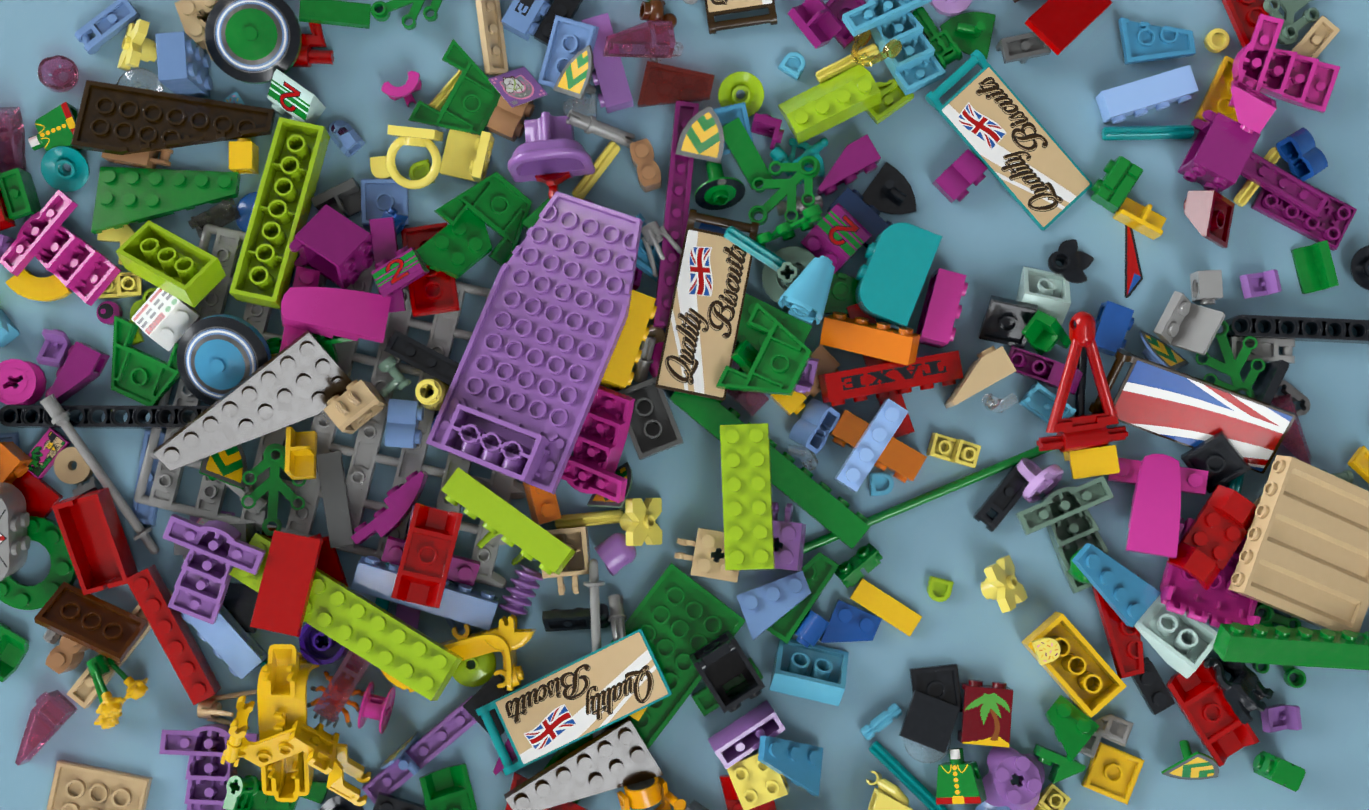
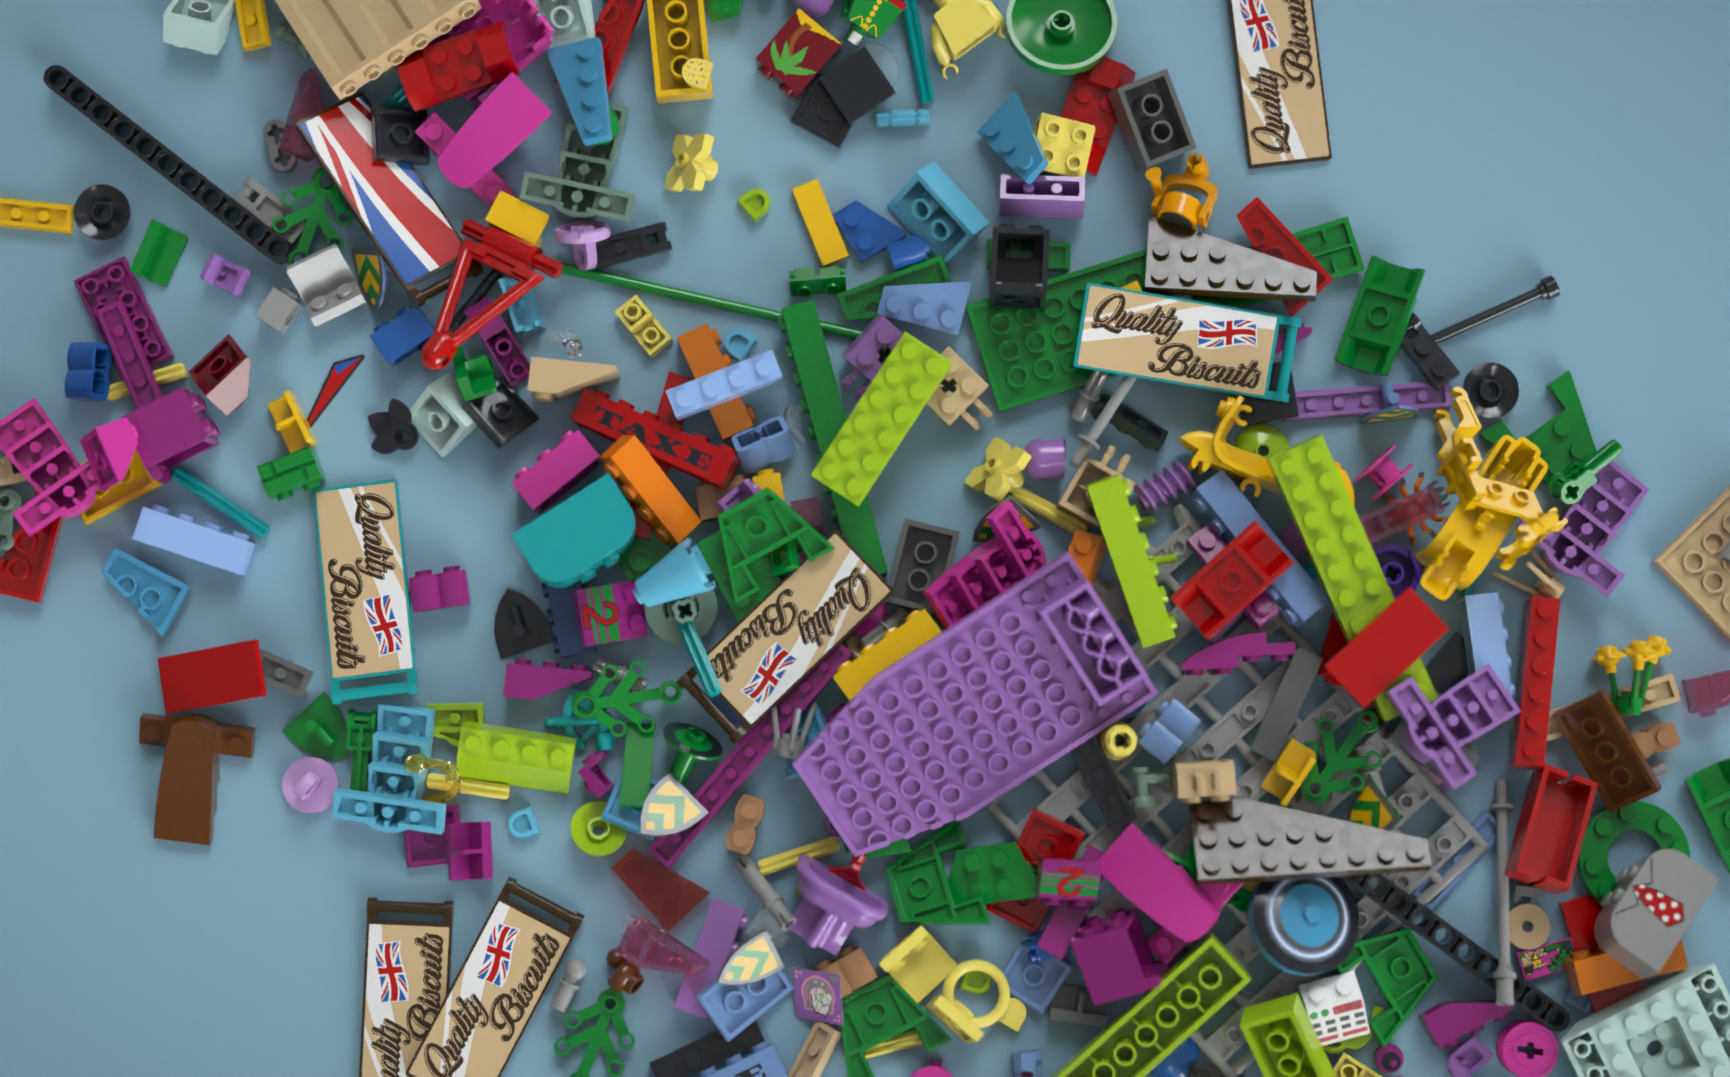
camera: 150 degrees left, 0 degrees up
green plant [756,204,823,248] -> none
light yellow tile [1204,28,1230,53] -> none
black tile [1252,360,1290,404] -> none

